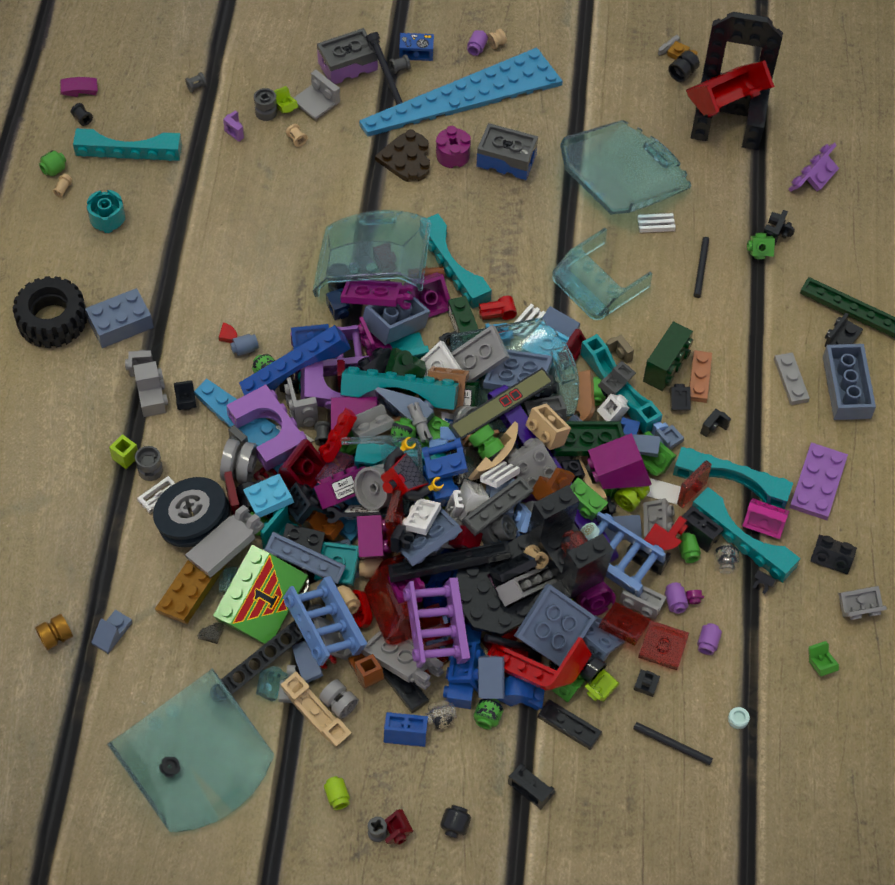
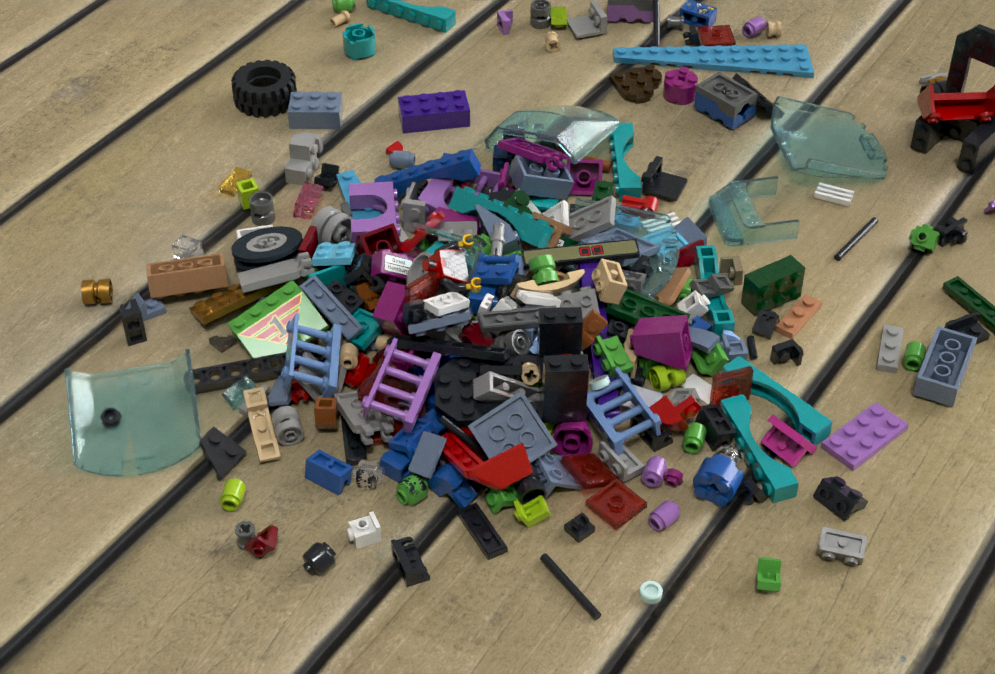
camera: 30 degrees right, 15 degrees down
none -> black hinge [120,299,147,347]
none -> medium nougat brick [146,253,228,299]
none -> clear brick [172,235,204,260]
none -> black wing [199,426,247,481]
none -> clear yellow plate [218,167,252,196]
none -> clear pink hinge [293,181,324,219]
none -> white brick [346,511,382,549]
none -> dark purple brick [398,90,470,134]
none -> black bracket [641,156,688,201]
none -> black tile [683,24,701,47]
none -> blue brick [693,454,743,507]
none -> clear red plate [698,25,736,46]
none -> black wing [732,73,785,118]
none -> black piece [747,335,758,360]
none -> bright green brick [903,341,926,371]

